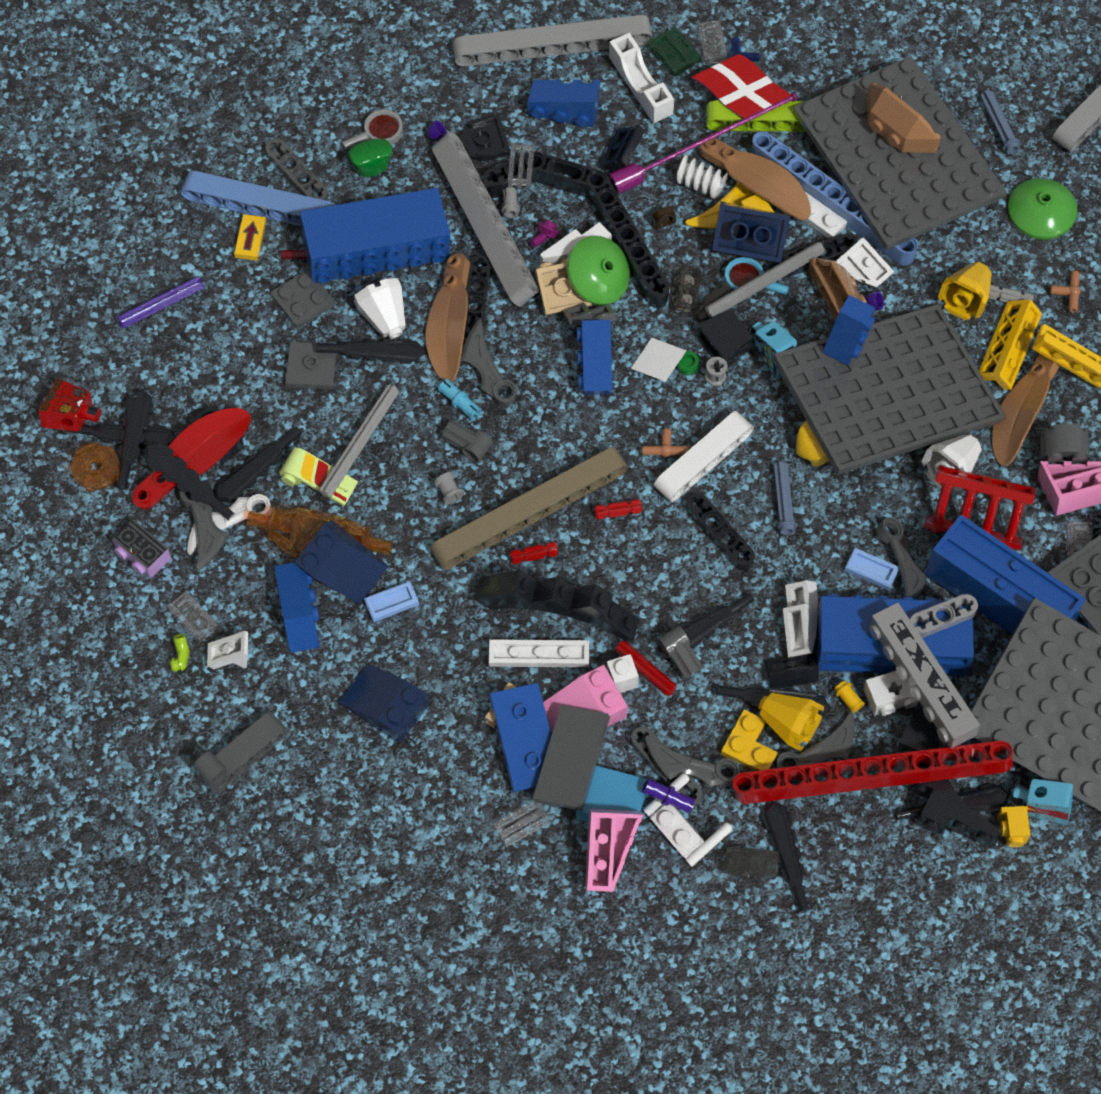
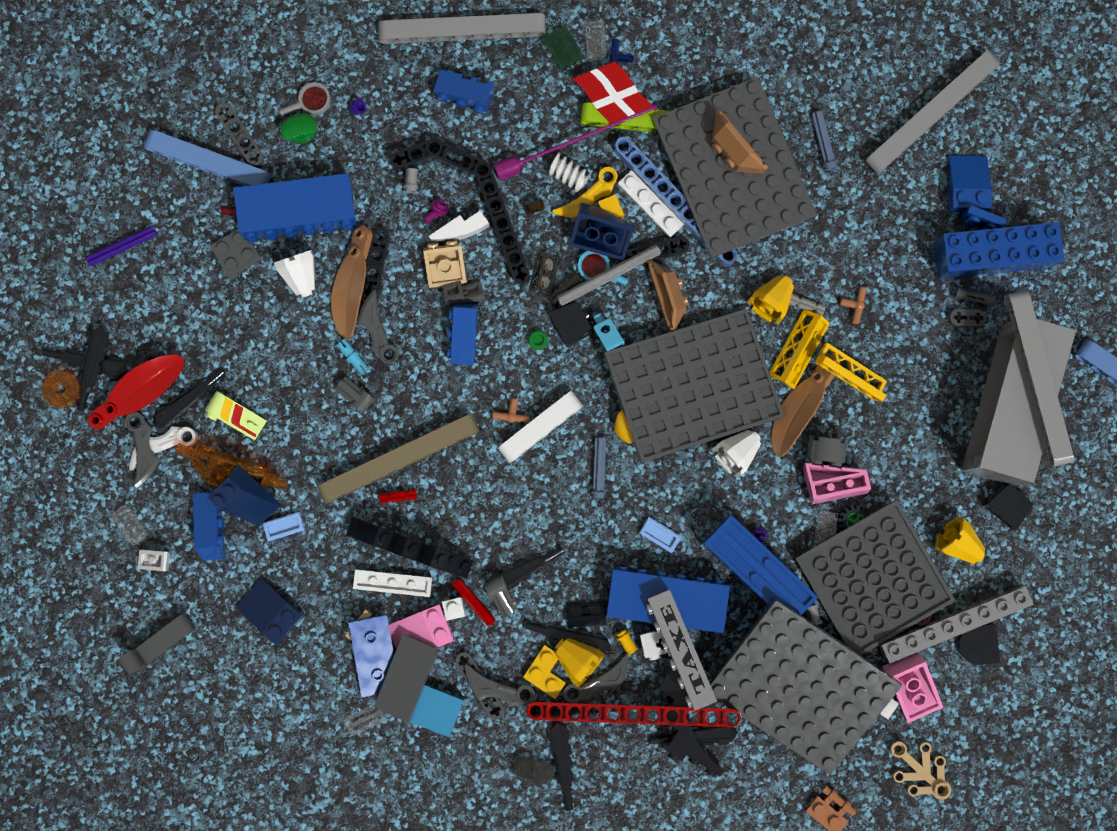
camera: 10 degrees right, 20 degrees up
red torso [38,379,101,432] -> none
brick [112,519,171,579] -> none
black sword [146,443,235,521] -> none
lime arm [170,634,190,672] -> none
yellow tile [234,214,267,261] -> none
dark grey plate [285,342,337,390] -> none
black sword [316,339,426,364] -> none
light grey axle [319,385,399,498] -> none
light grey beam [432,131,539,307] -> none
light grey bush [434,472,464,504] -> none
black tile [460,114,511,161] -> none
clear tile [508,144,534,189] -> none
bright green dish [567,236,630,305] -> none
bright pink wedge [585,809,643,892] -> none
red axle [594,499,642,519] -> none
black plate [599,125,645,171] -> none
white arch [609,33,674,124] -> none
white sticker [631,338,687,382] -> none
dark purple pin [642,778,695,813] -> none
white plate [643,773,732,867] -> none
black beam [686,493,755,571] -> none
medium nougat plant [700,138,811,220] -> none
light grey bush [705,357,728,387] -> none
white slope [783,580,818,657] -> none
blue wedge [822,295,875,365] -> none
white wing [836,237,894,288] -> none
dark purple hinge [865,291,884,311] -> none
dark grey piece [876,517,927,599] -> none
light grey beam [910,594,978,638] -> none
red fence [924,465,1035,550] -> none
yellow brick [997,806,1031,847] -> none
bright green dish [1008,178,1077,240] -> none
medium azure torso [1013,779,1073,826] -> none

